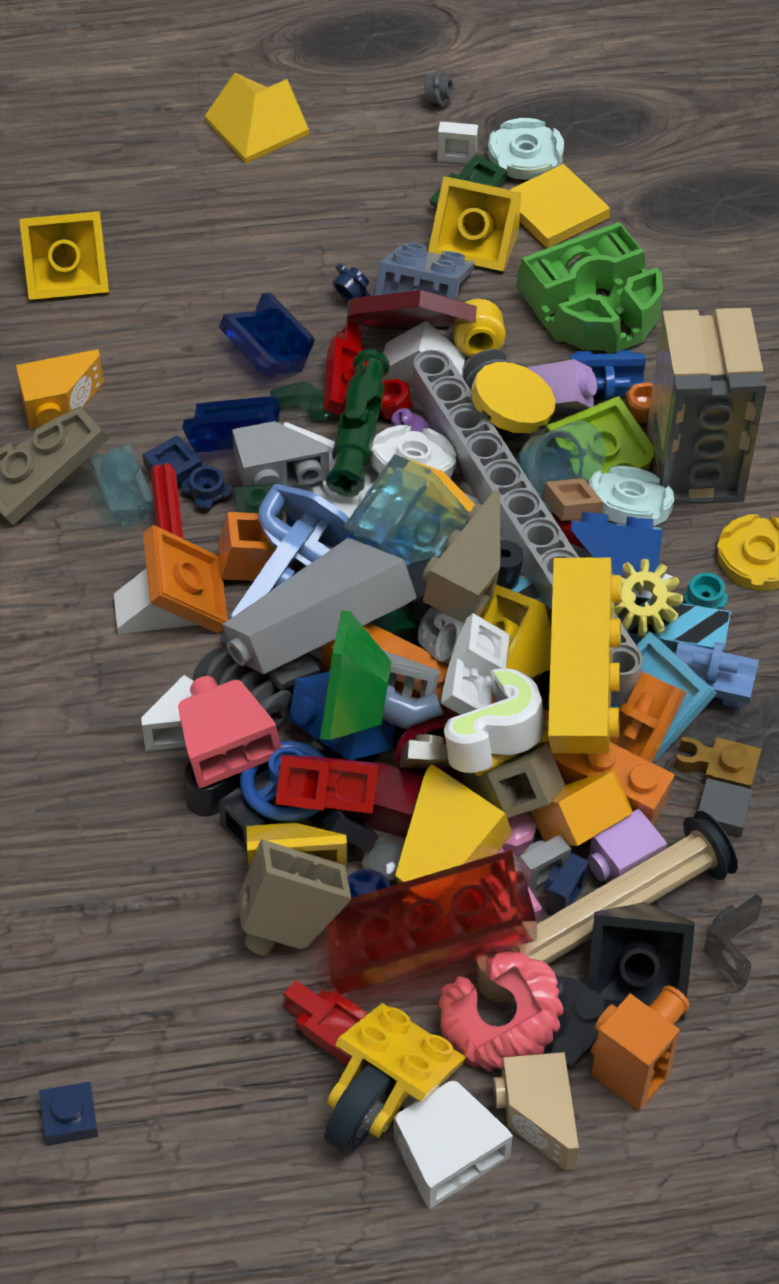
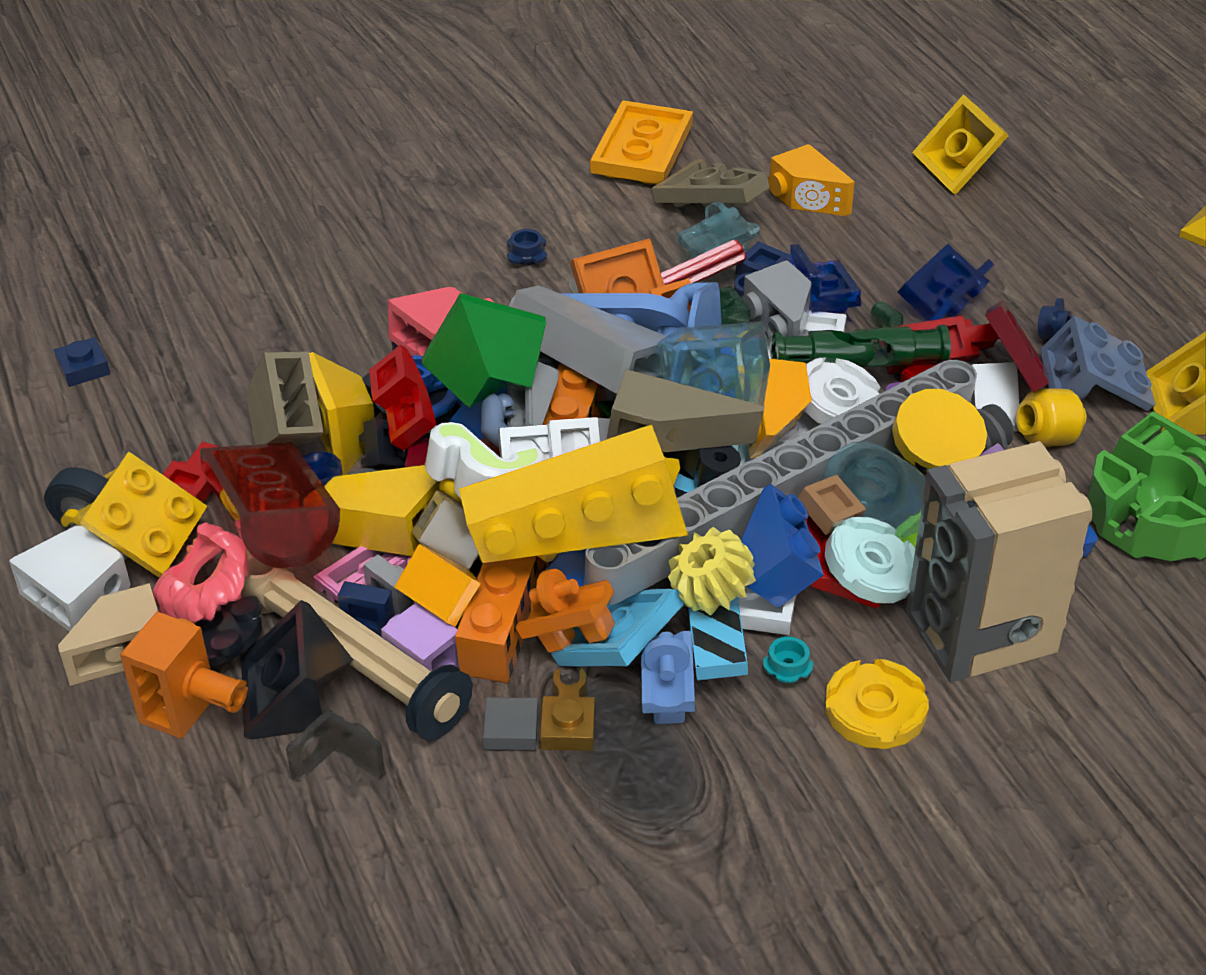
camera: 75 degrees right, 10 degrees down
none -> dark blue plate [507,229,547,265]

